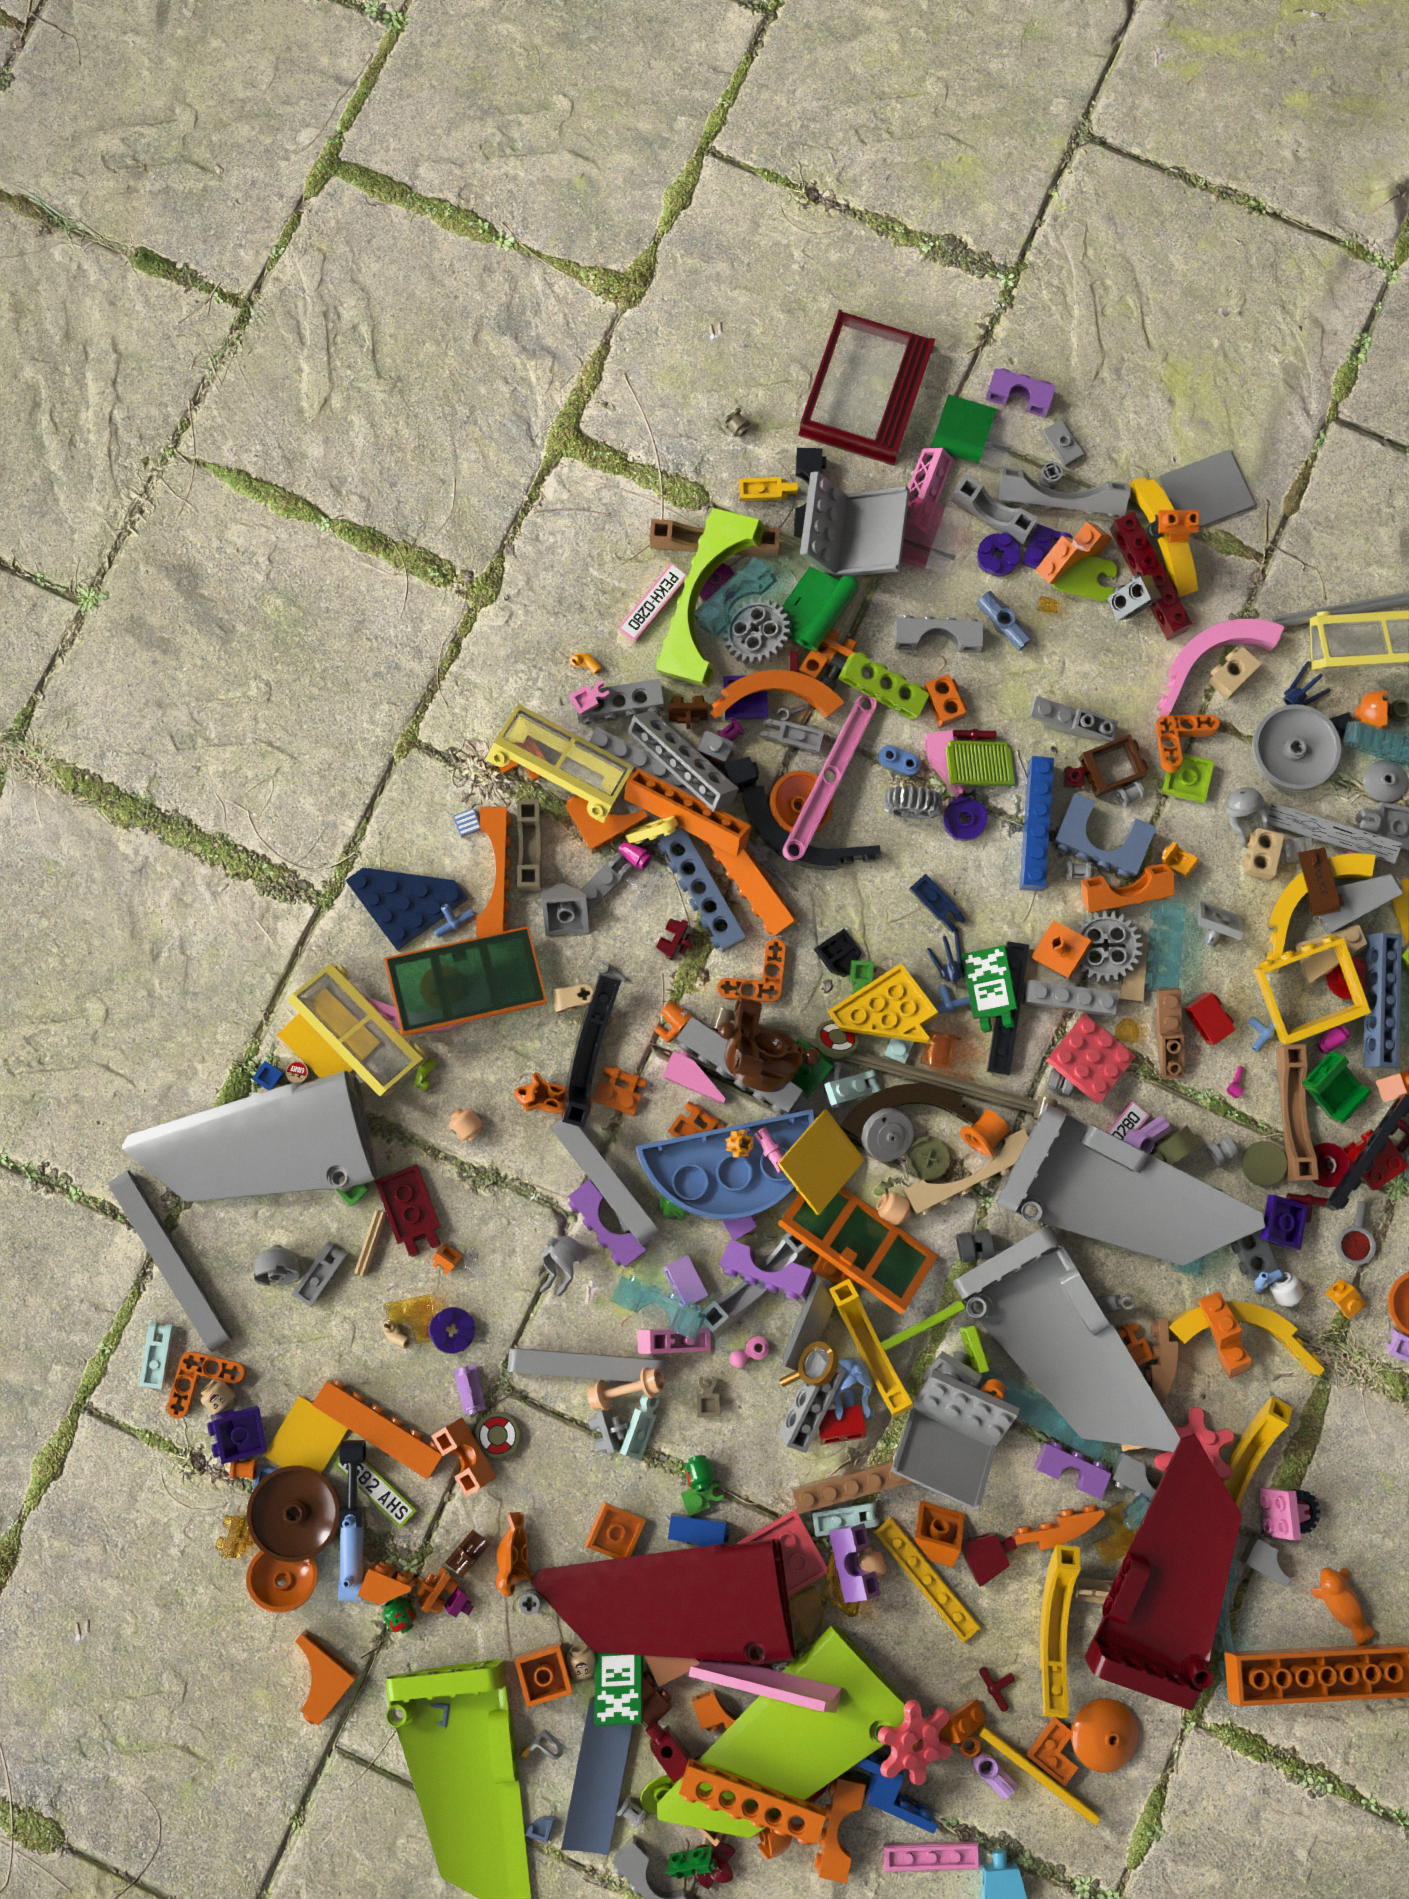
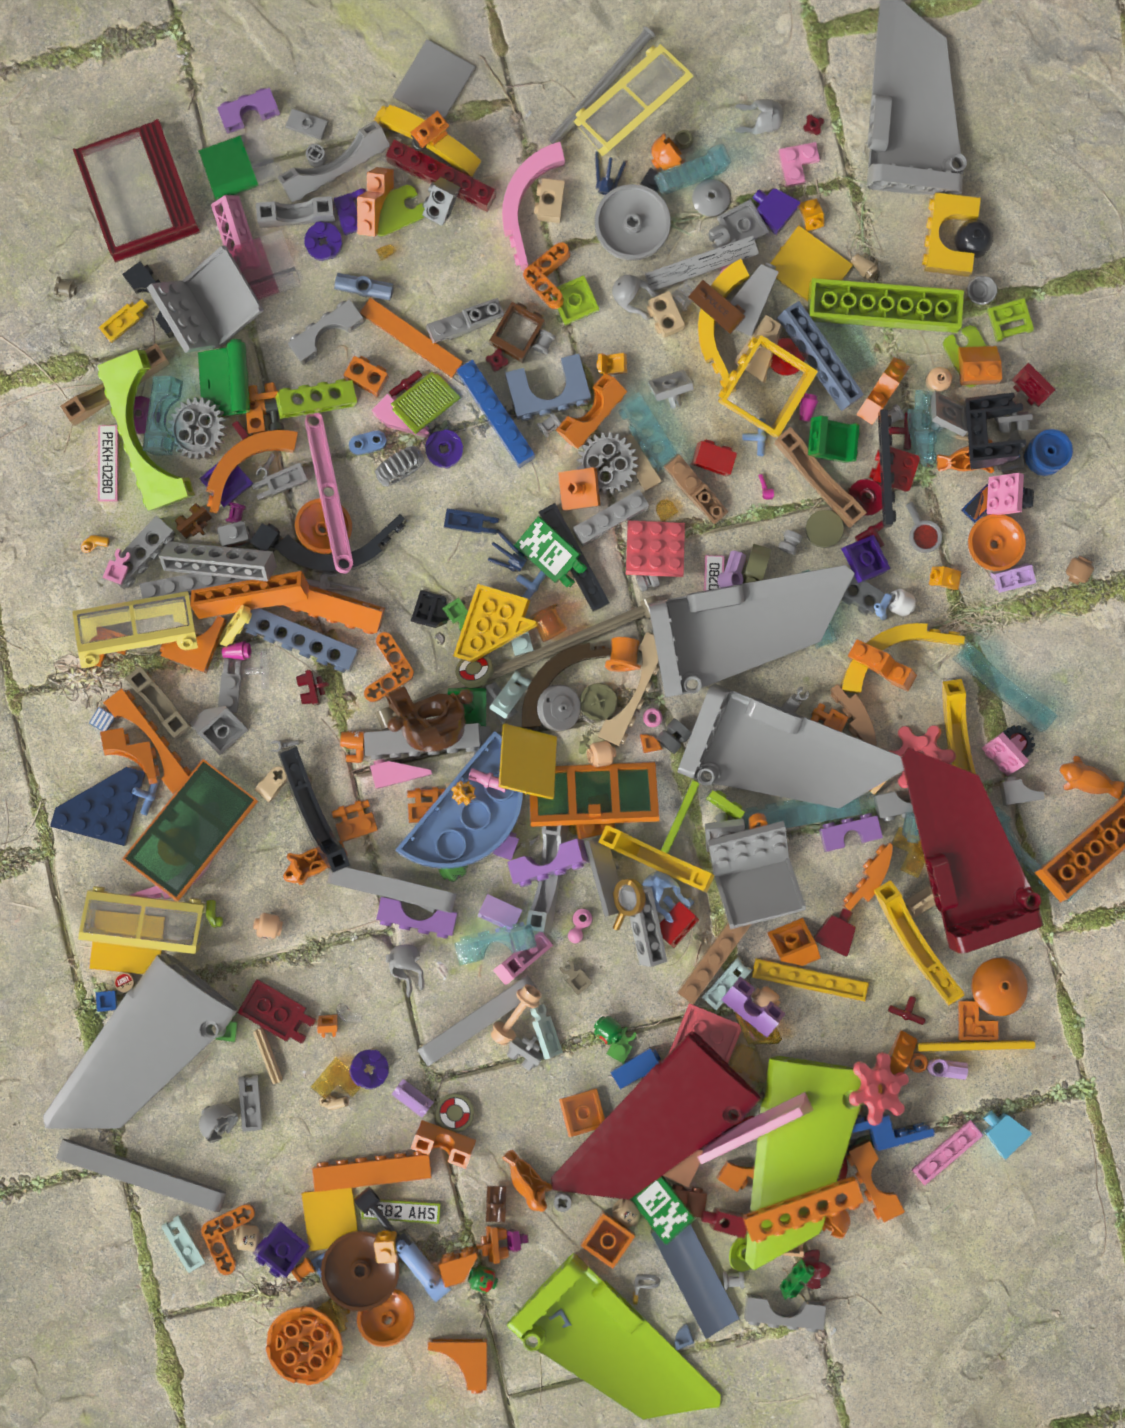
camera: 40 degrees left, 5 degrees up
none -> orange arch [100,728,160,784]
none -> orange brick [266,1307,343,1385]
none -> orange tile [360,297,463,378]
none -> light orange bracket [374,1230,398,1263]
none -> orange tile [640,734,663,753]
none -> bright pink plate [643,708,662,727]
none -> clear light blue arch [952,642,1058,732]

